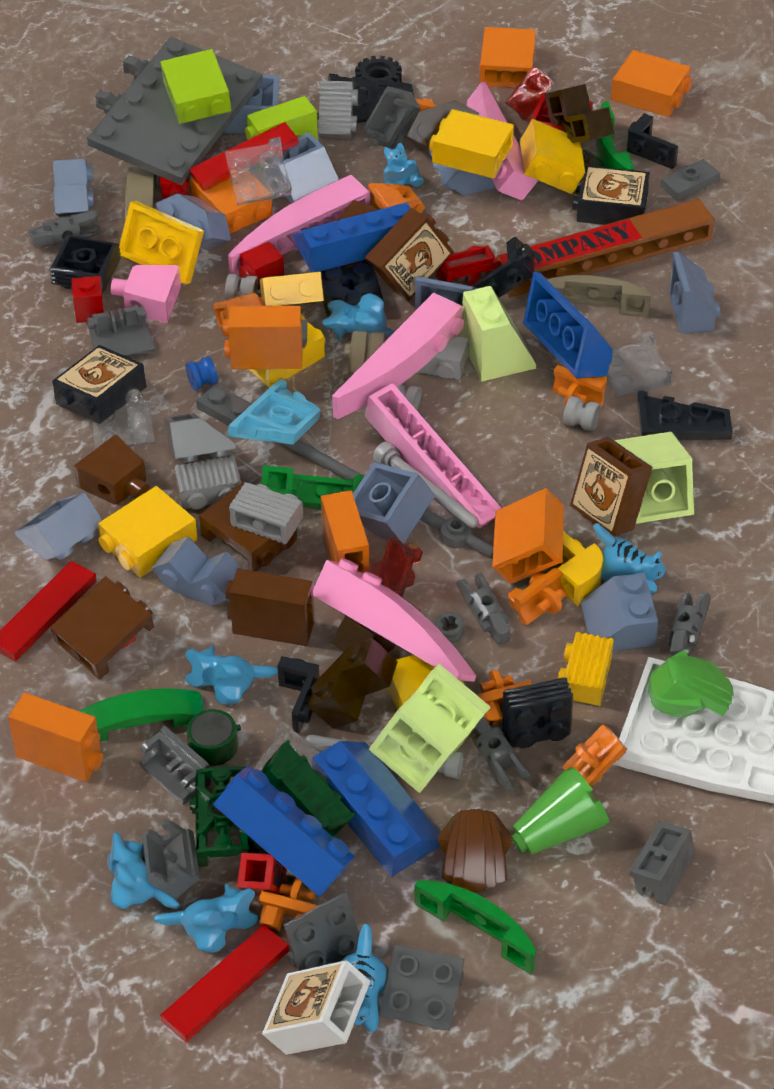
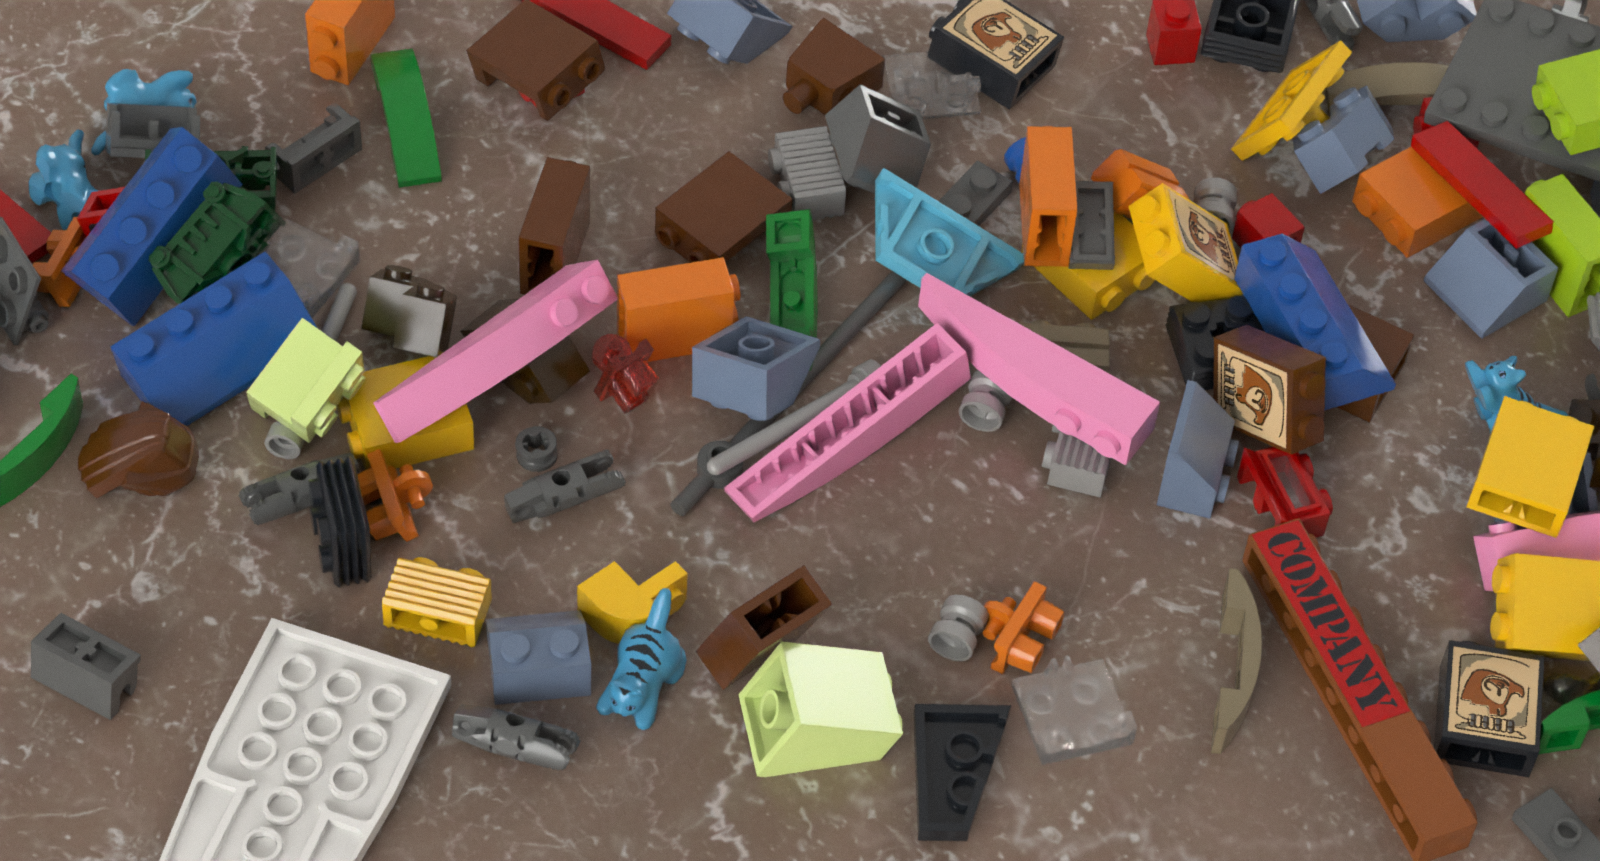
camera: 85 degrees right, 5 degrees up
dark grey hinge [87,305,156,357] -> none
yellow brick [98,486,198,578] -> none
bright pink torso [111,265,181,323] -> none
sand blue brick [152,536,243,606] -> none
dark azure animal [185,645,278,705] -> none
piece [187,709,241,766] -> none
clear piece [225,137,292,205] -> none
bright pink slope [228,175,370,275] -> none
light grey brick [229,482,303,544] -> none
black bracket [277,656,320,733] -> none
dark azure animal [322,293,395,341] -> none
orange piece [368,183,425,213] -> none
yellowish green slope [462,286,536,382] -> none
black bracket [474,237,535,298] -> none
orange brick [492,488,564,584] -> none
orange hips [508,568,567,626] -> none
bright green cone [511,767,609,855] -> none
blue slope [523,271,613,378] -> none
orange hips [562,724,628,787] -> none
bright green hair [648,650,734,717] -> none
sand blue slope [669,252,720,334] -> none

